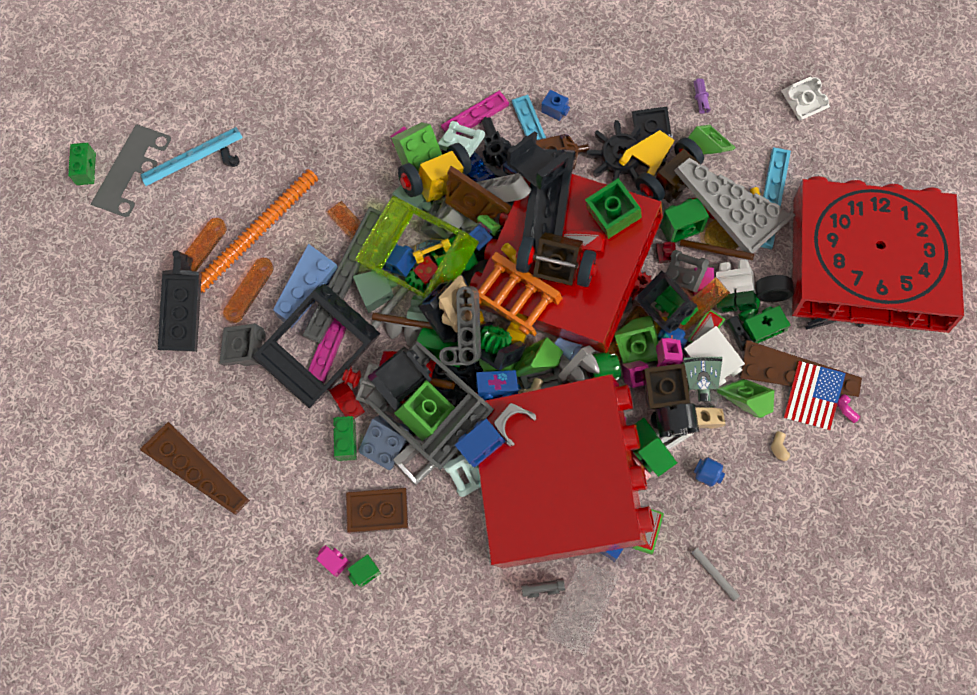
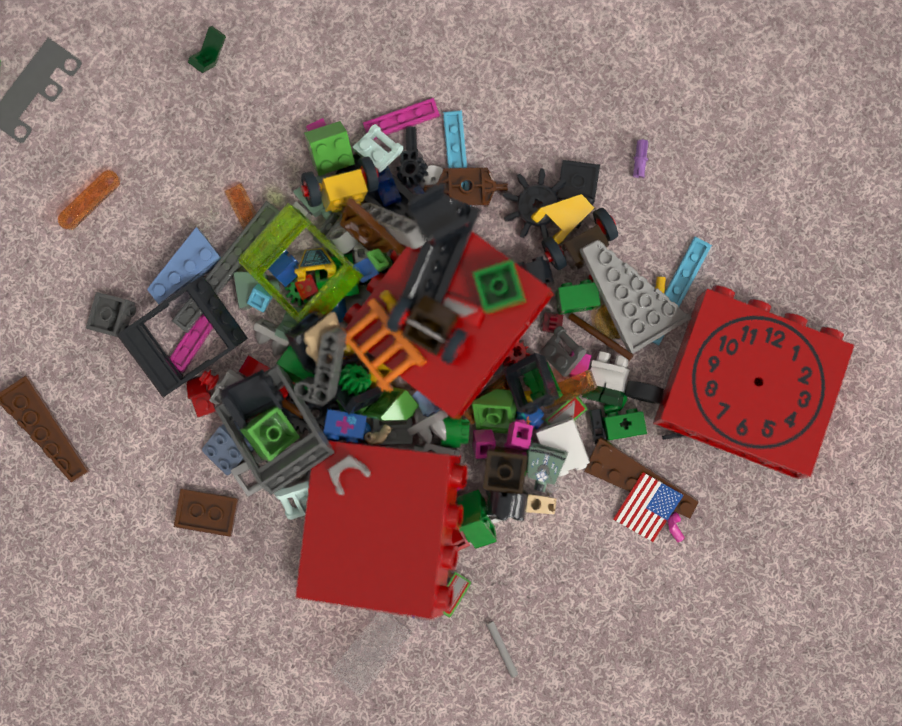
camera: 10 degrees right, 15 degrees up
medium azure tile [141,127,243,186] -> none
black hinge [157,250,202,352] -> none
orange piece [201,169,318,293] -> none
black arm [220,147,240,167] -> none
clear orange plate [223,257,274,323] -> none
dark pink brick [316,545,351,577] -> none
green brick [333,416,357,461] -> none
green brick [348,554,381,588] -> none
light grey bar [371,286,408,329] -> none
reddish brown bar [372,312,434,330] -> none
blue brick [455,419,506,468] -> none
dark grey plate [521,578,565,599] -> none
blue brick [541,90,570,121] -> none
bright green slope [688,125,736,154] -> none
blue head [693,457,725,487] -> none
bright green slope [717,379,775,418] -> none
tan arm [771,431,790,461] -> none
white slope [781,77,830,121] -> none
none -> dark green bracket [188,26,226,73]
none -> medium azure slope [247,284,275,313]

